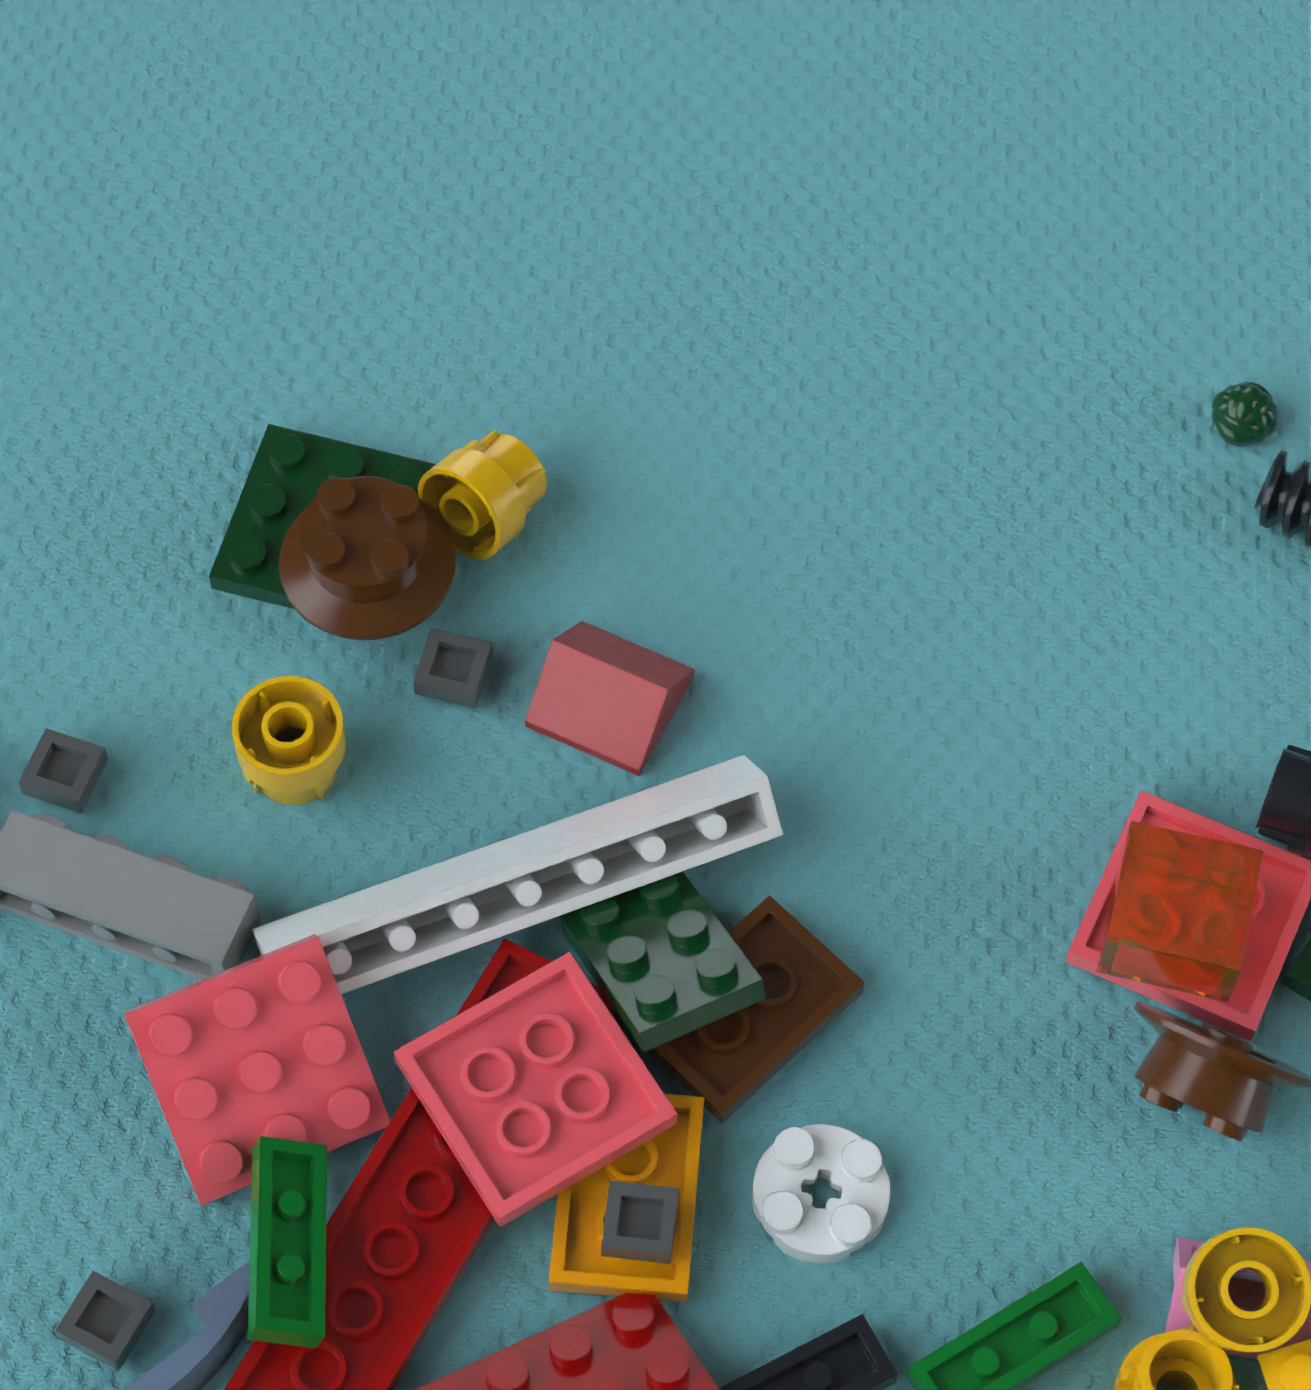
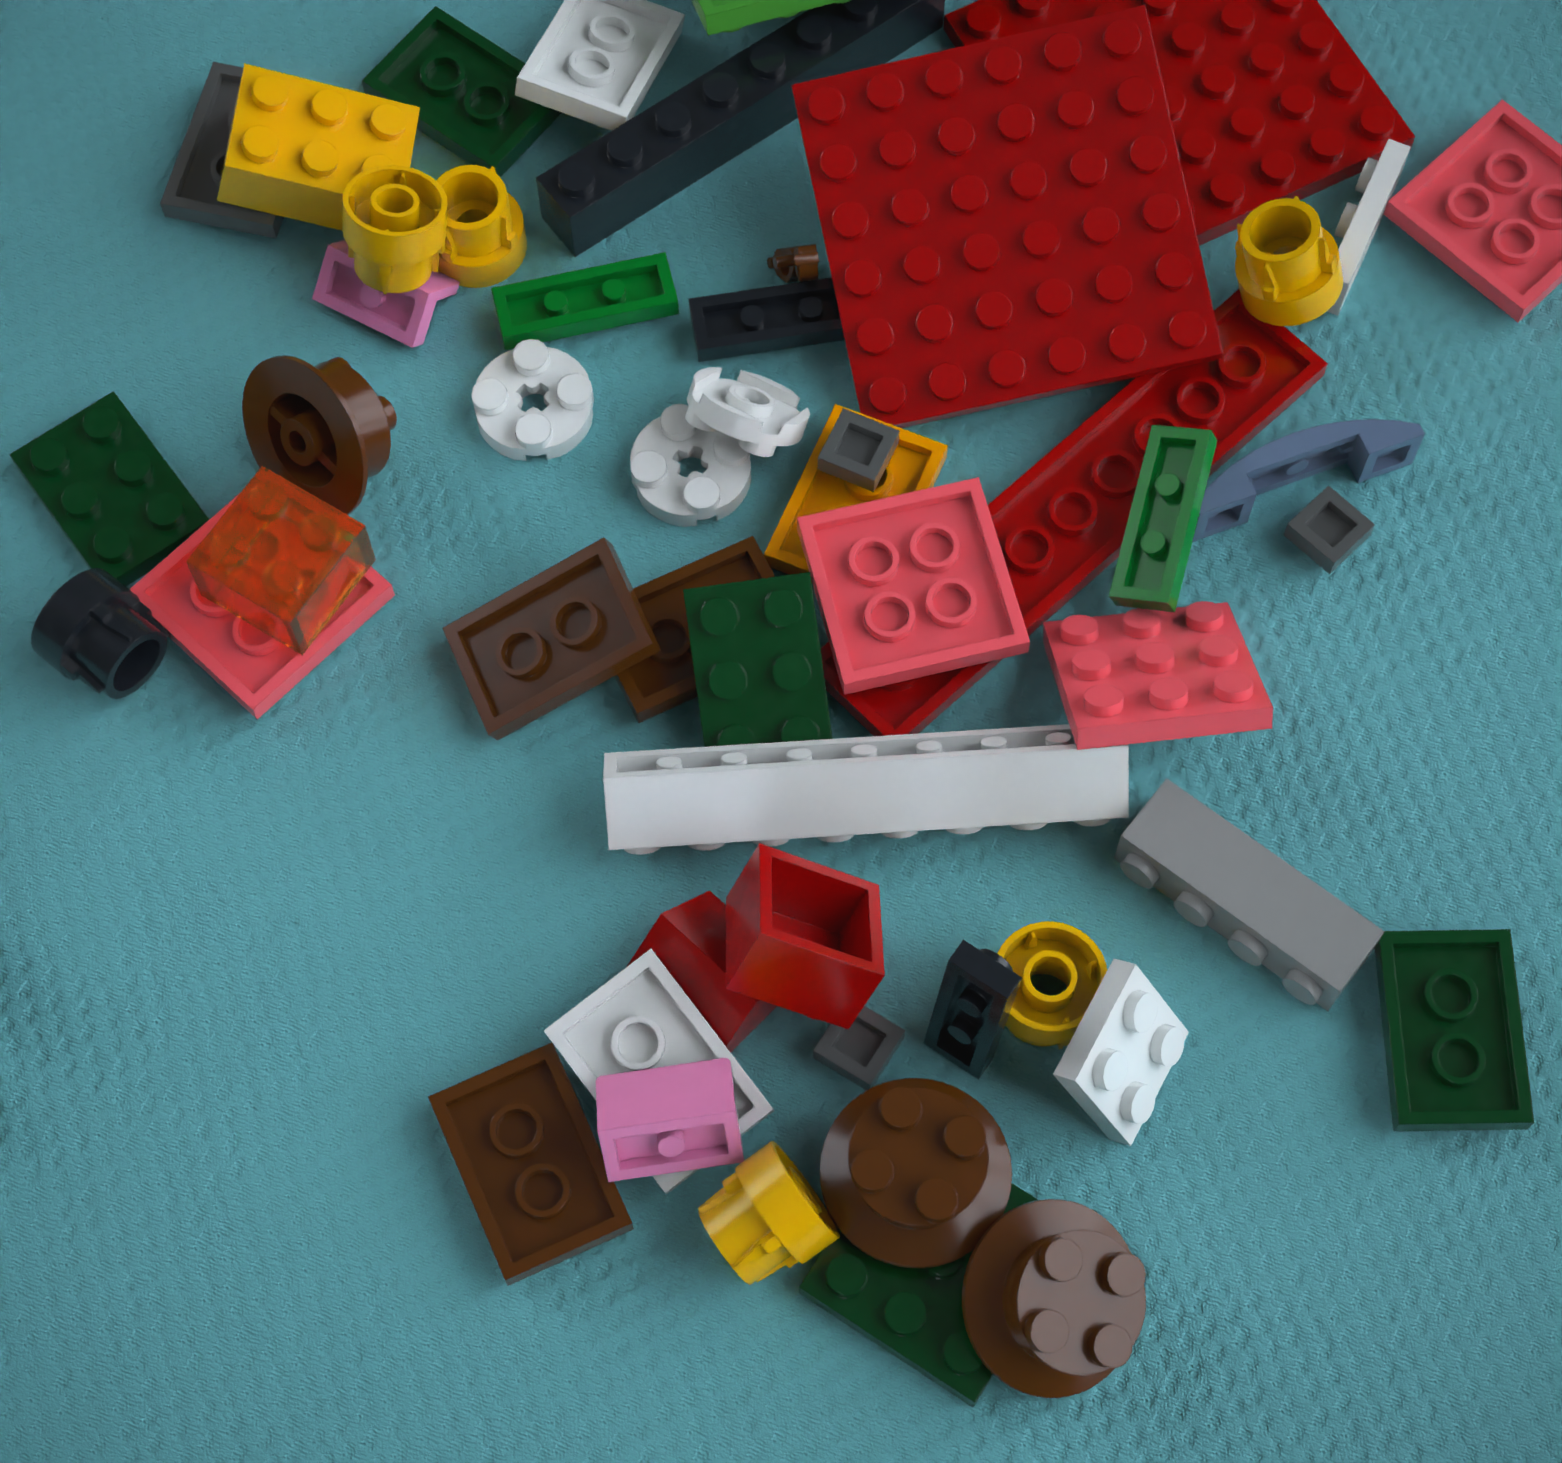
camera: 160 degrees left, 5 degrees up
dark grey plate [19,728,108,813] -> none
none -> reddish brown plate [428,1042,634,1286]
none -> reddish brown plate [442,537,661,740]
none -> white plate [471,339,594,461]
none -> white plate [544,949,774,1194]
none -> bright pink panel [596,1058,744,1182]
none -> white plate [685,367,810,457]
none -> red piece [726,843,885,1030]
none -> black plate [923,940,1022,1080]
none -> piece [962,1199,1146,1398]
none -> white plate [1053,959,1189,1146]

